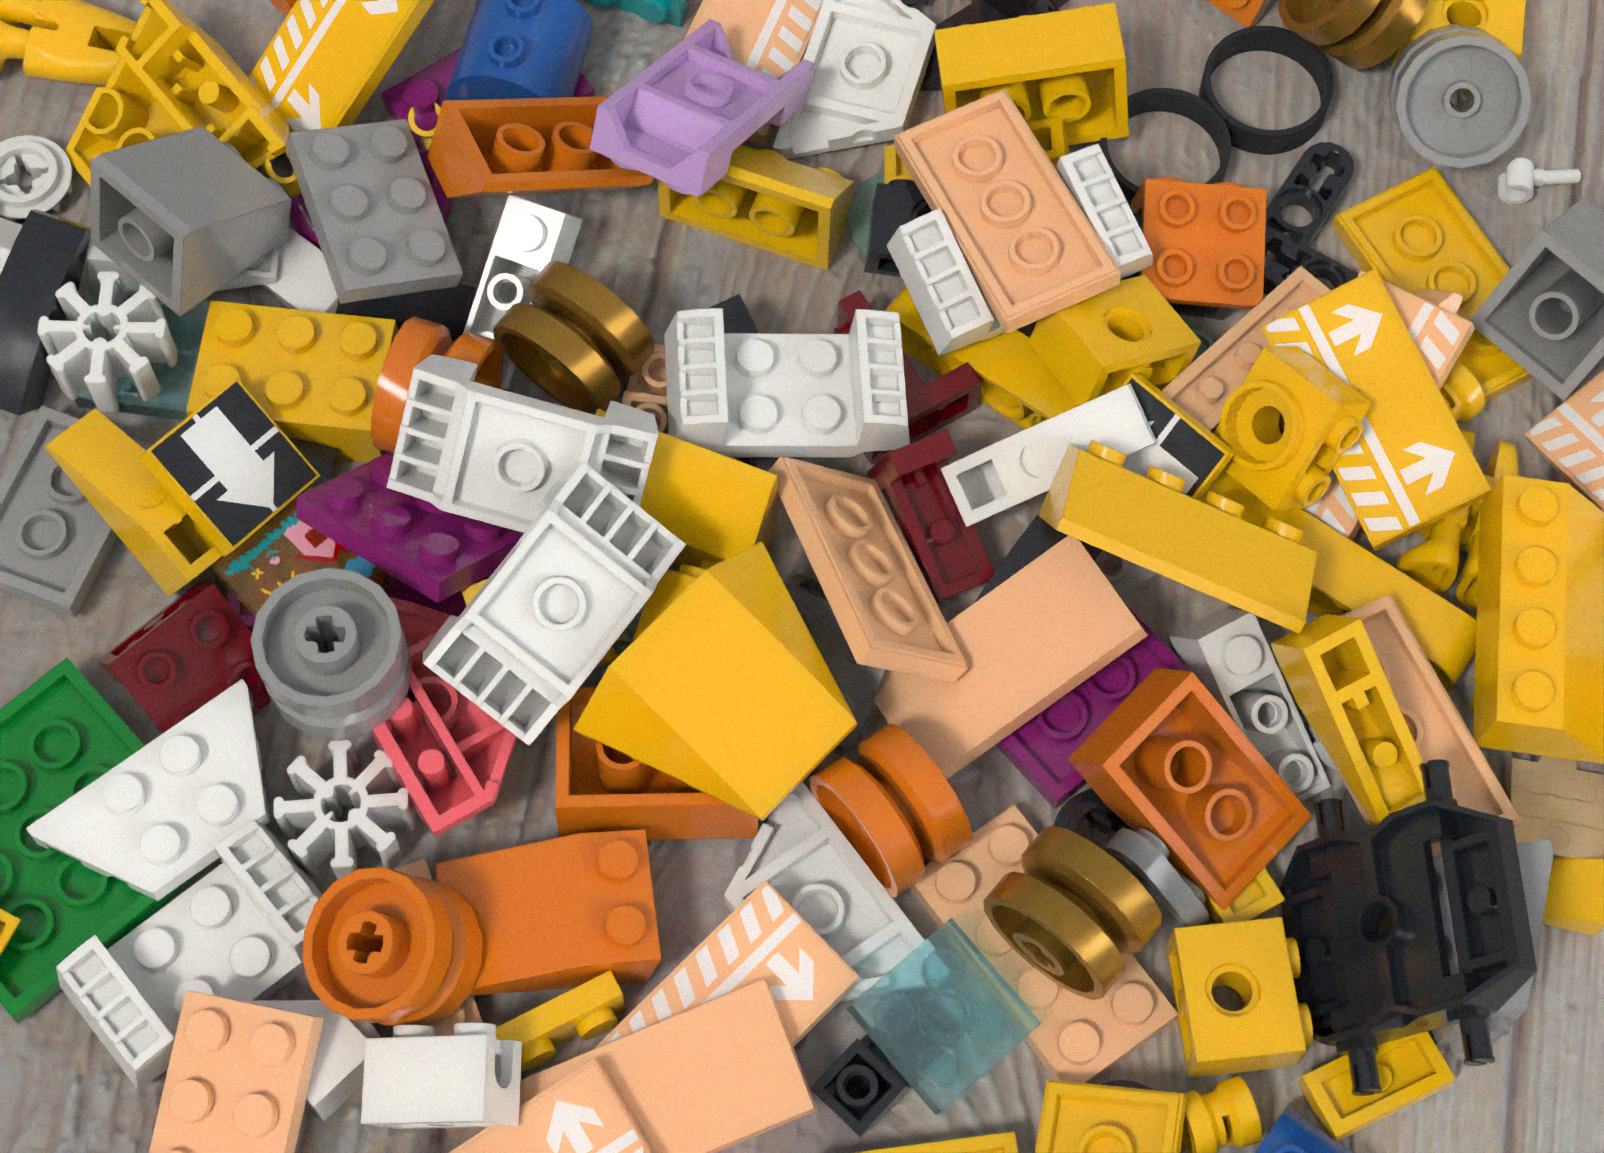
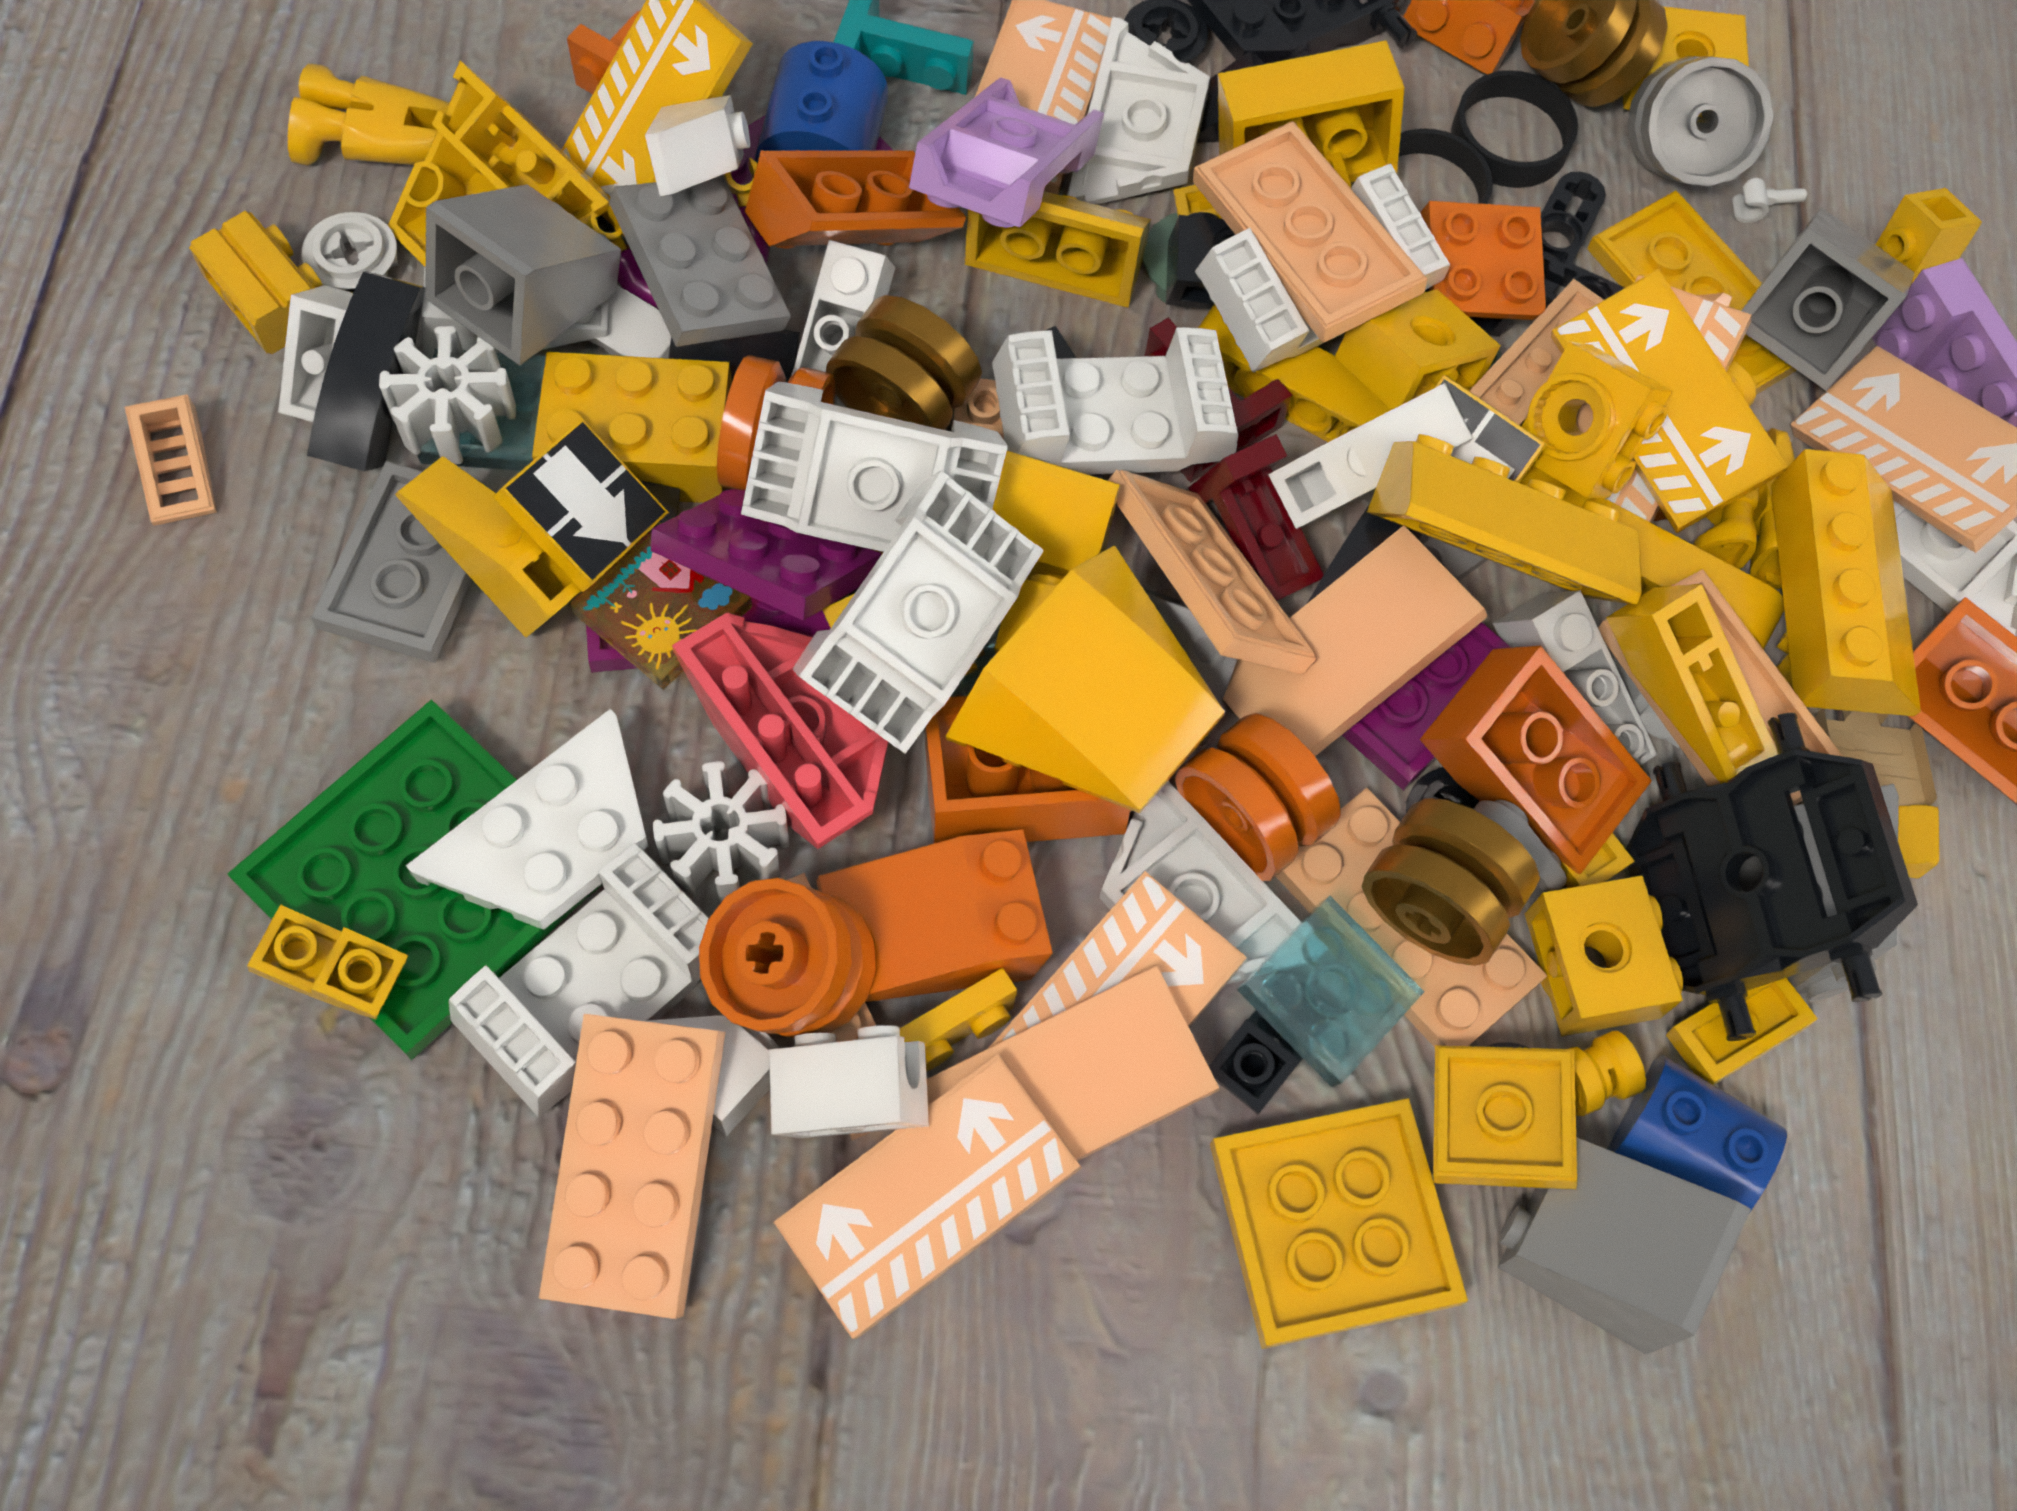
camera: 10 degrees left, 0 degrees up
dark red bracket [97,581,272,734] -> none
light grey wheel [251,568,413,740] -> none
none -> white slope [645,95,750,196]

